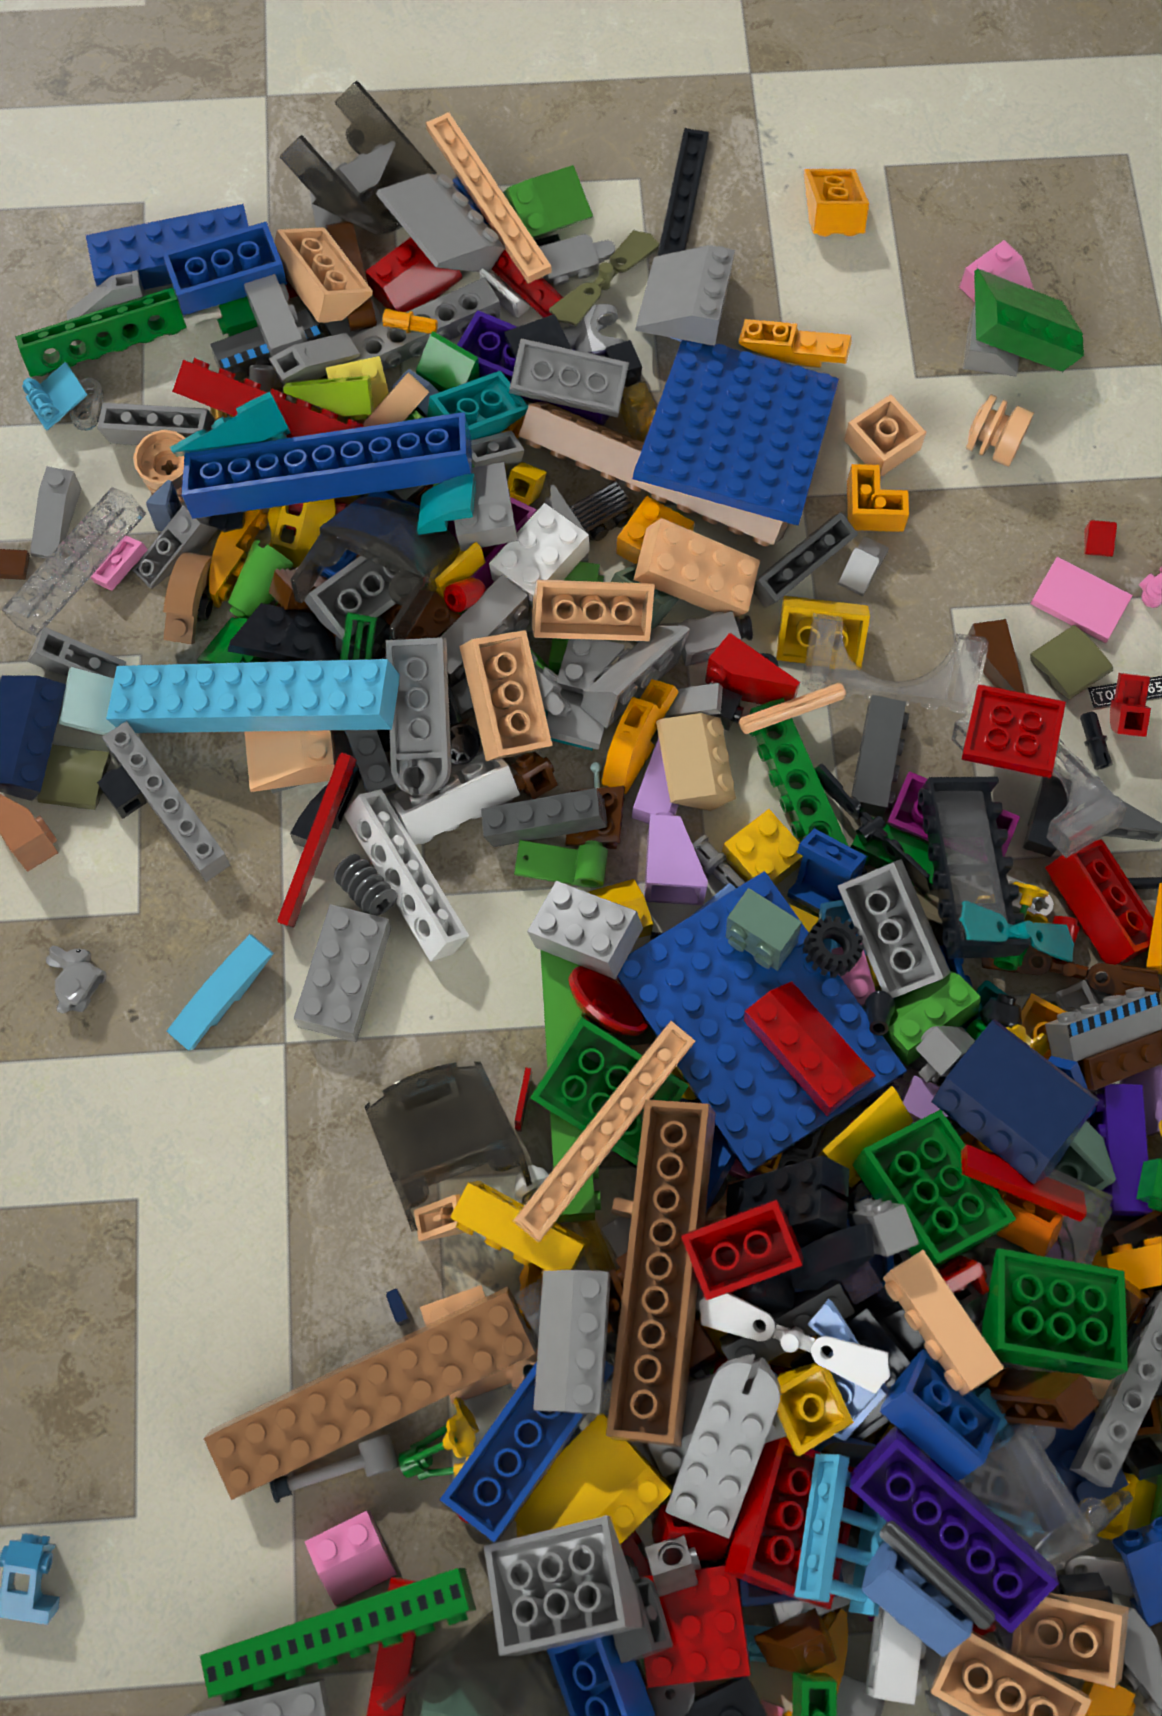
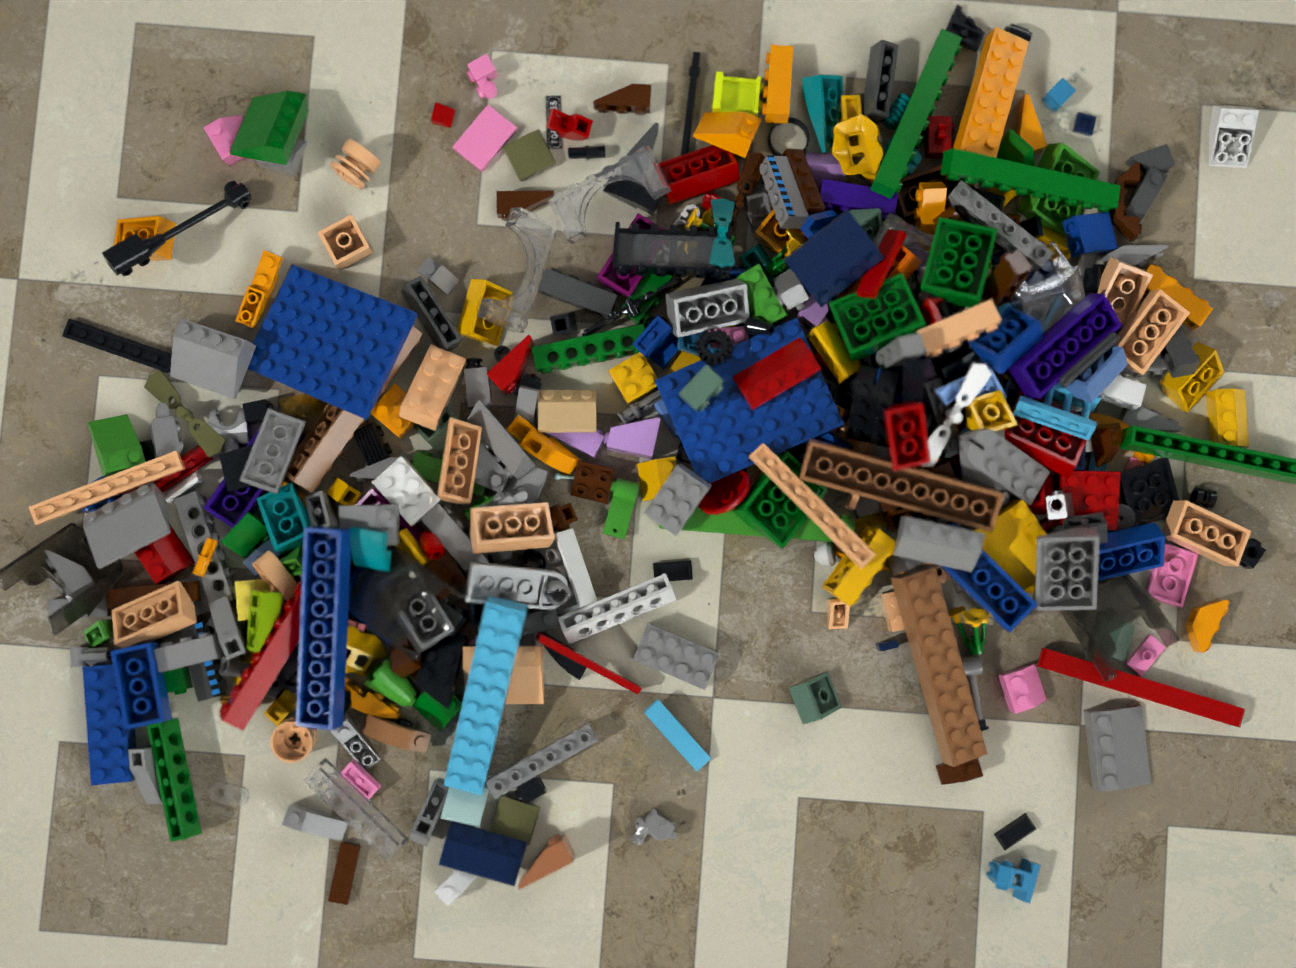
camera: 85 degrees left, 15 degrees up
medium azure hinge [22,362,88,430] -> none
light grey brick [97,403,216,445] -> none
sand blue slope [146,480,182,532] -> none
teal wedge [170,392,291,457] -> none
green brick [199,1568,476,1703] -> none
dark grey piece [334,854,398,916] -> none
green tile [340,612,377,660] -> none
clear smoke windscreen [364,1061,532,1232] -> none
dark grey brick [481,788,607,847] -> none
red piece [514,1067,532,1132] -> none
light nougat axle [739,683,846,734] -> none
light orange brick [847,464,909,532] -> none
red plate [961,684,1066,778] -> none
black cone [980,993,1022,1028] -> none
none -> light grey piece [70,647,112,667]
none -> bright green slope [83,619,114,648]
none -> black bar [102,181,252,276]
none -> black brick [550,311,578,336]
none -> black tile [653,560,693,581]
none -> sand green slope [789,671,842,724]
none -> reddish brown slope [936,758,983,785]
none -> black tile [994,813,1037,851]

